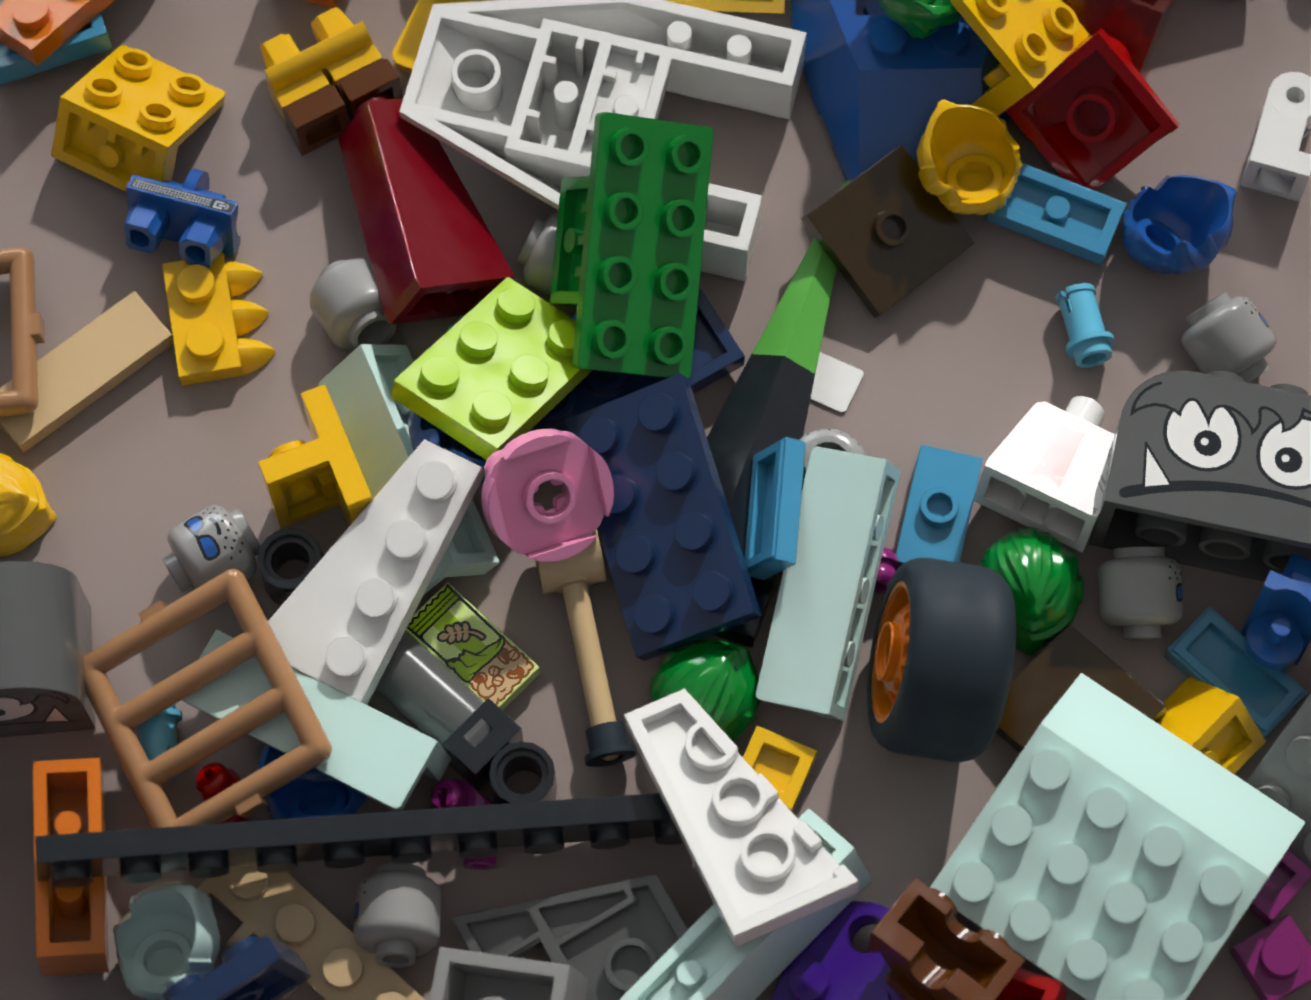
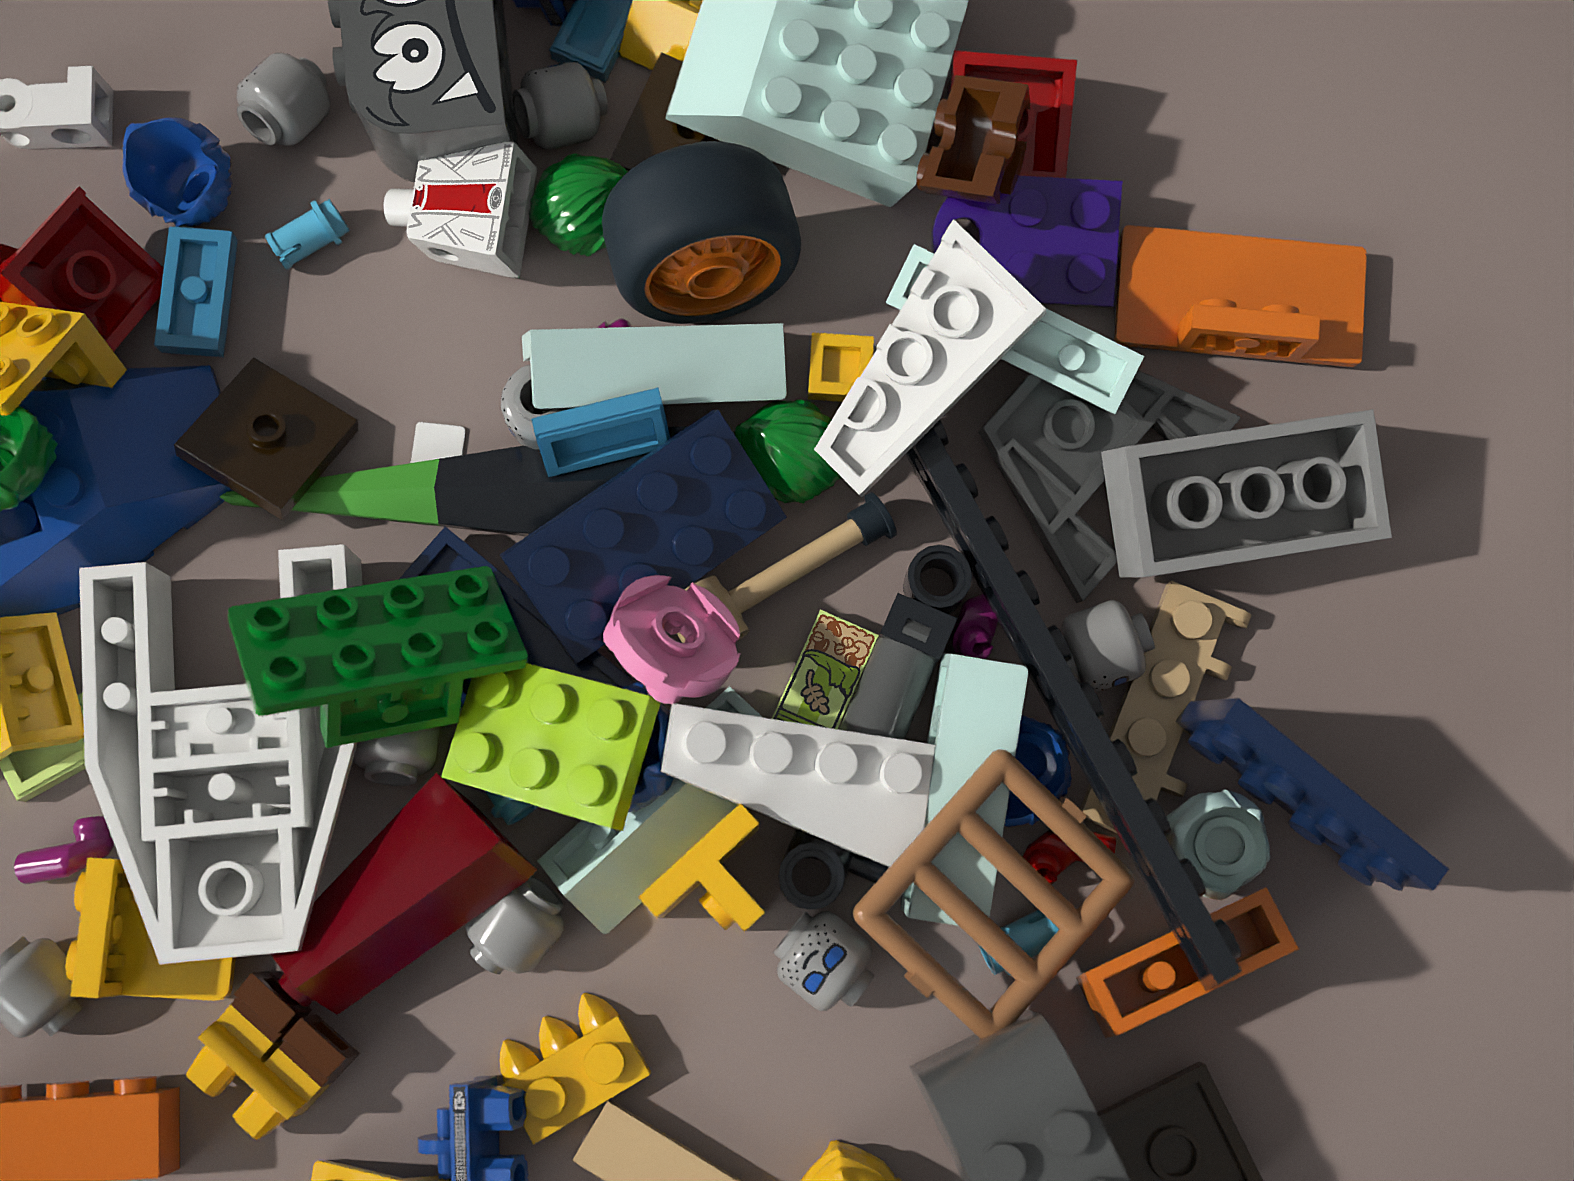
camera: 115 degrees left, 10 degrees up
dark azure plate [896,445,983,566] -> none
yellow hair [916,100,1023,215] -> none

